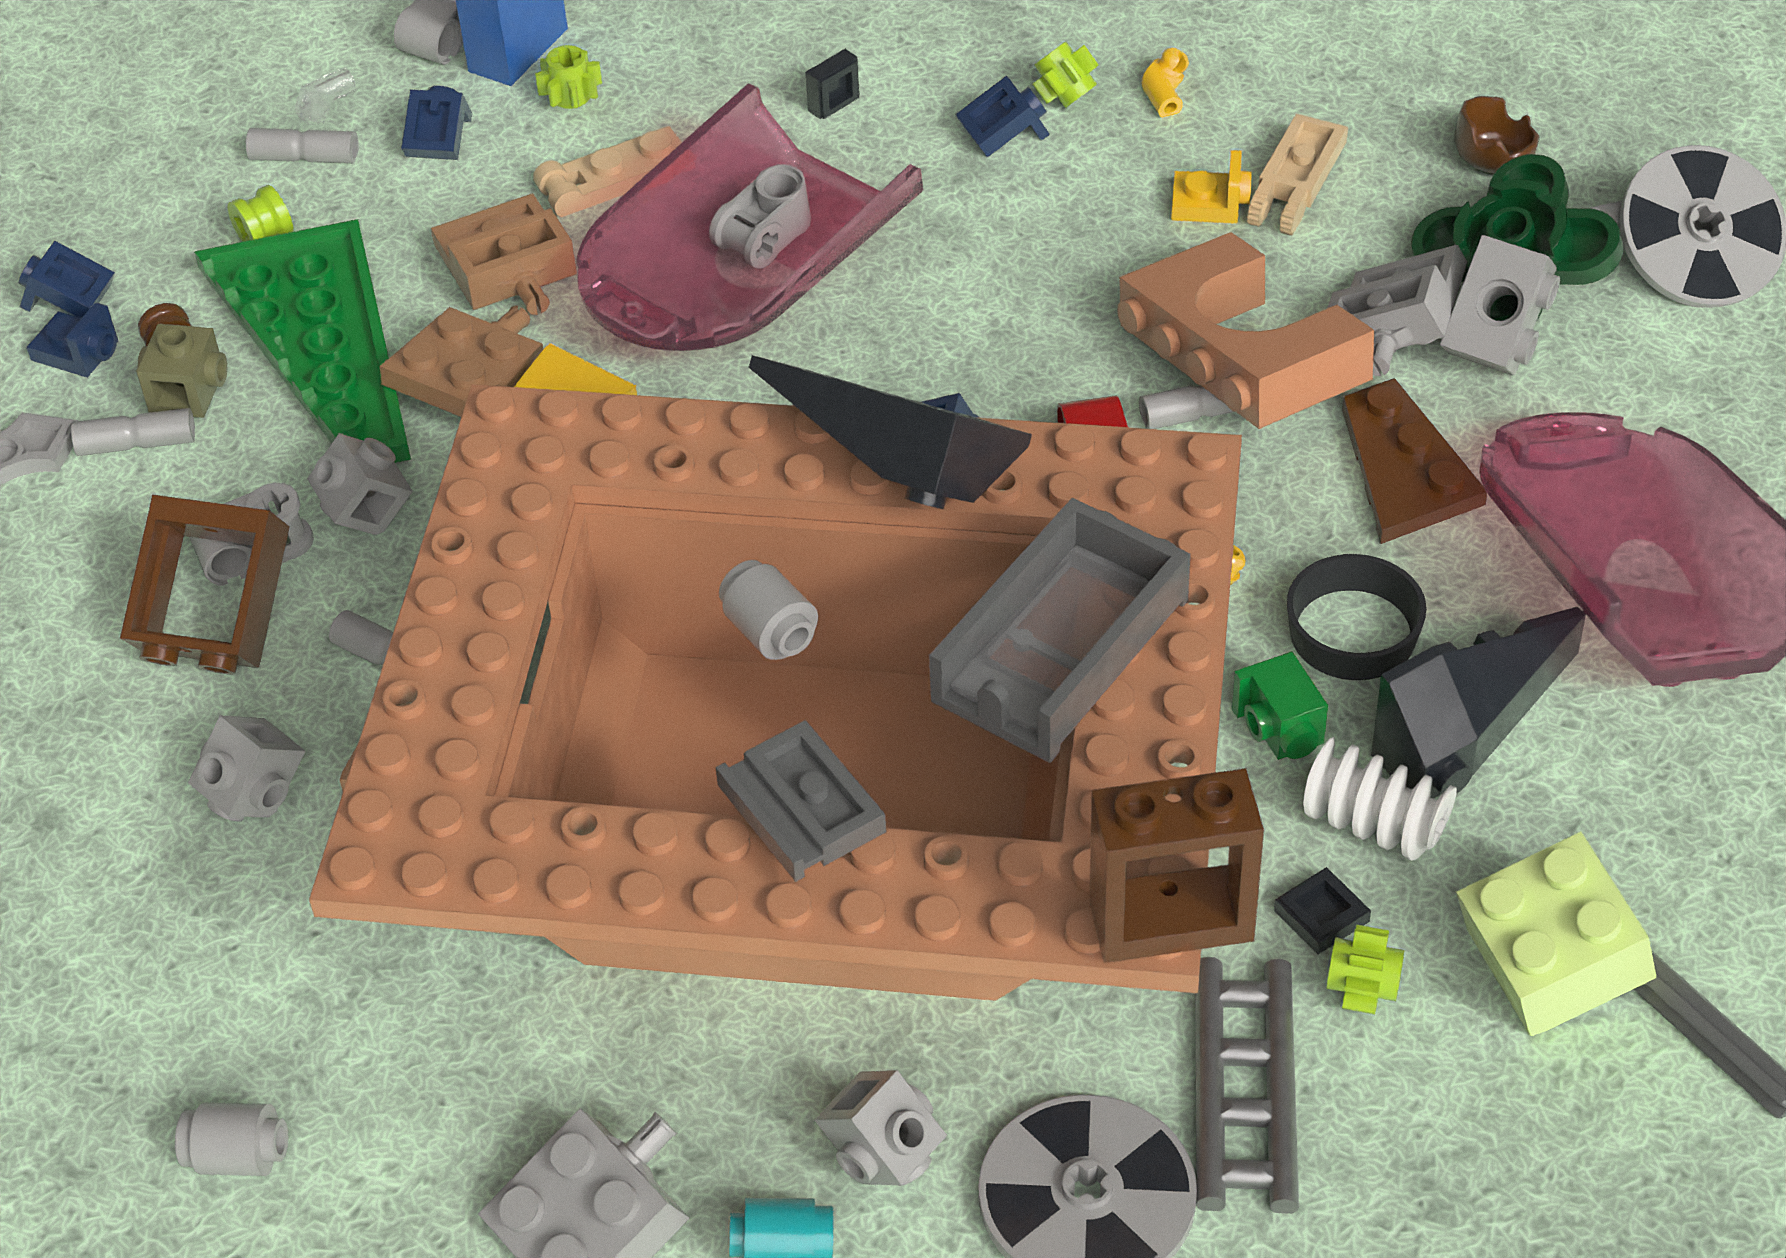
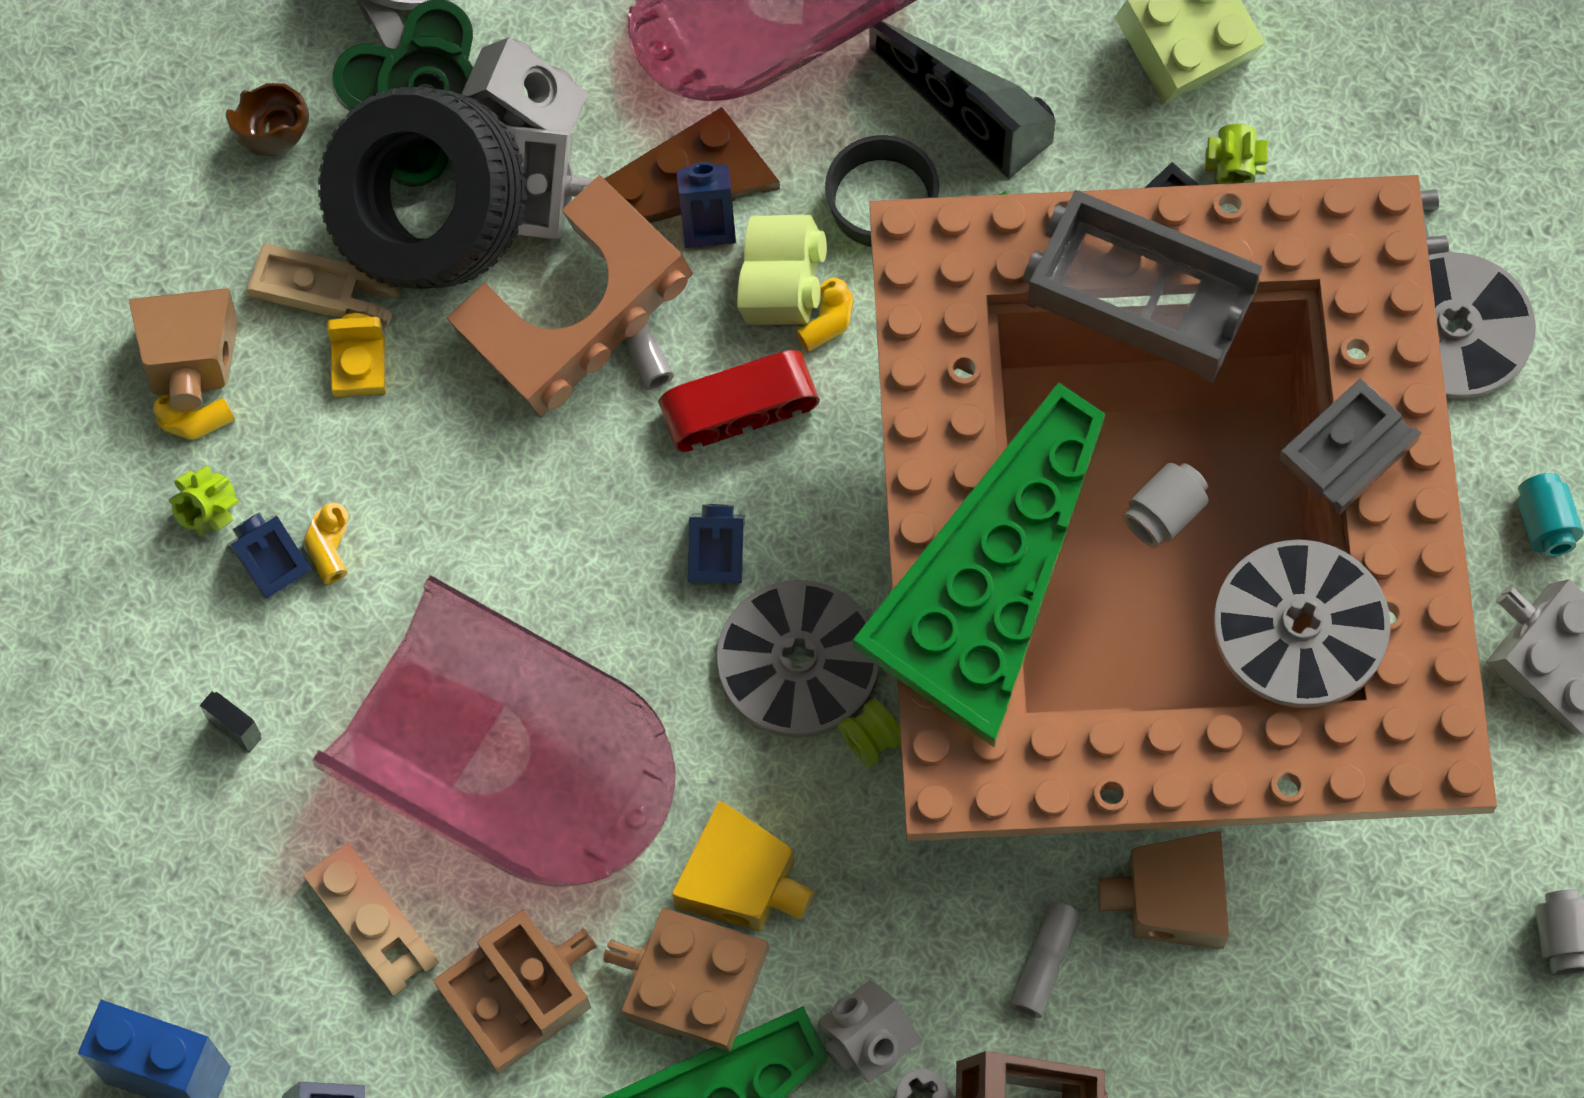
camera: 100 degrees left, 20 degrees up
light grey brick [188,716,305,821] -> none
lime gear [535,45,602,109] -> none
light grey piece [709,164,811,269] -> none
black wedge [748,355,1032,509] -> none
light grey brick [815,1070,947,1186] -> none
reddish brown window [1090,768,1264,963] -> none
white piece [1303,737,1457,861] -> none
none -> medium nougat torso [129,288,238,412]
none -> yellow arm [303,502,349,585]
none -> black tyre [318,87,527,289]
none -> dark blue bracket [677,162,736,248]
none -> yellowish green brick [737,215,827,325]
none -> green wing [853,382,1105,747]
none -> light grey piece [1214,540,1390,708]

